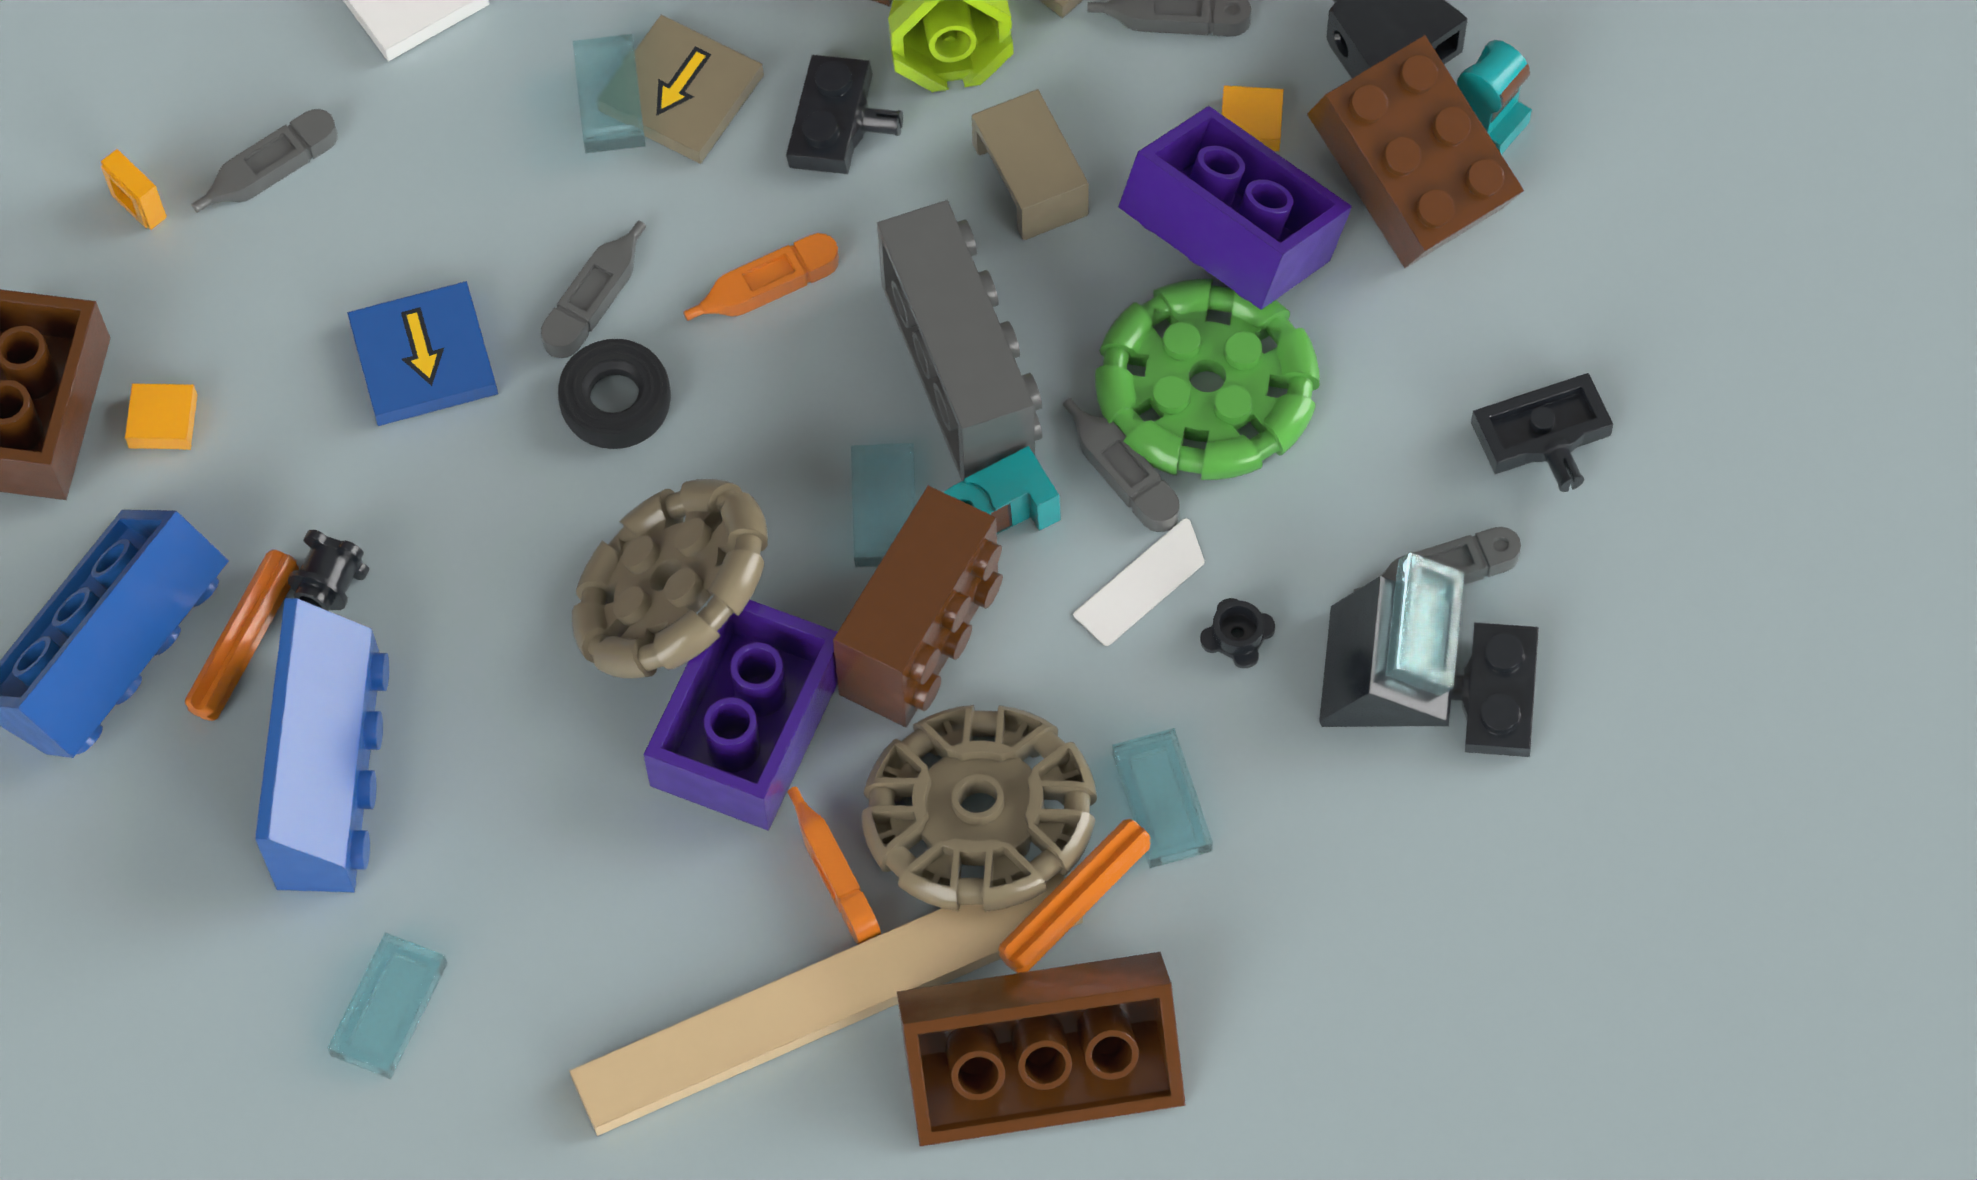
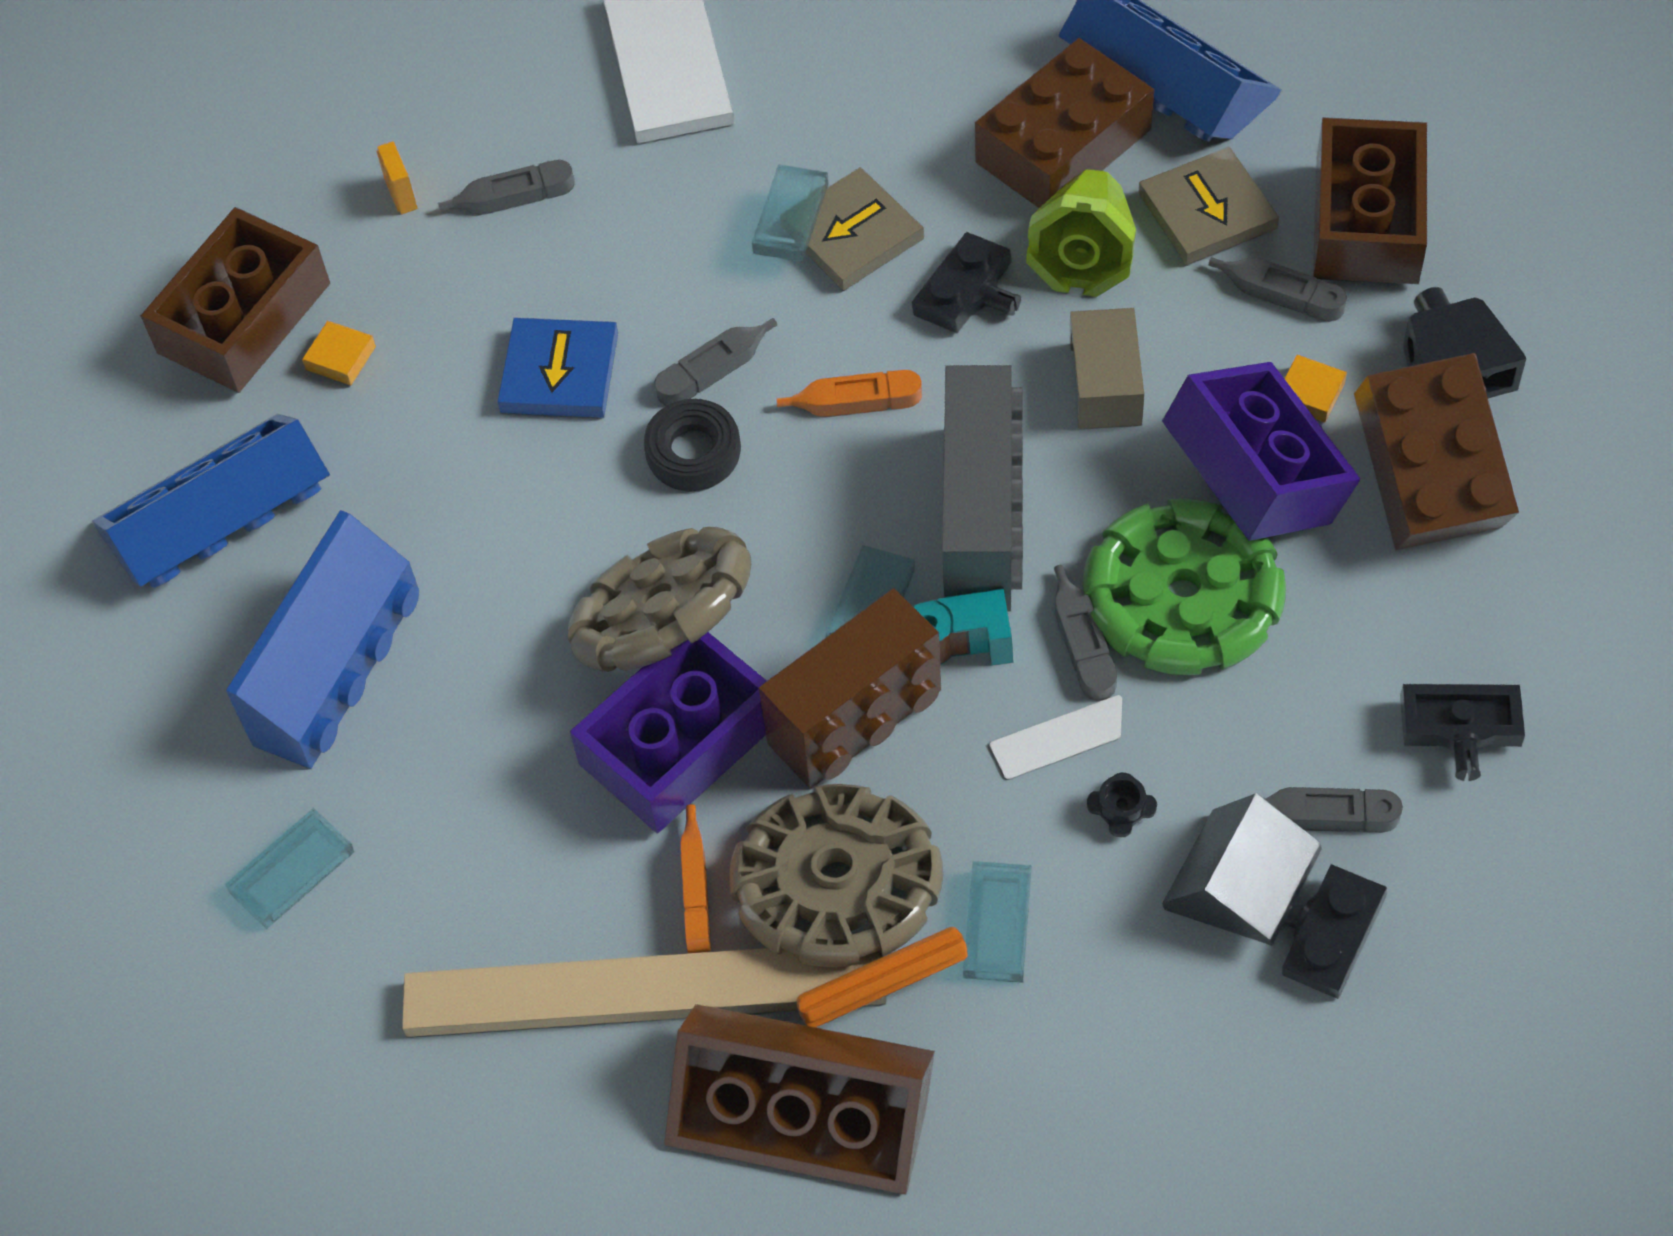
camera: 25 degrees right, 5 degrees down
orange axle [185,549,299,721] -> none
black brick [288,530,370,611] -> none
clear light blue tile [1386,552,1464,696] -> none
teal leg [1457,40,1532,155] -> none

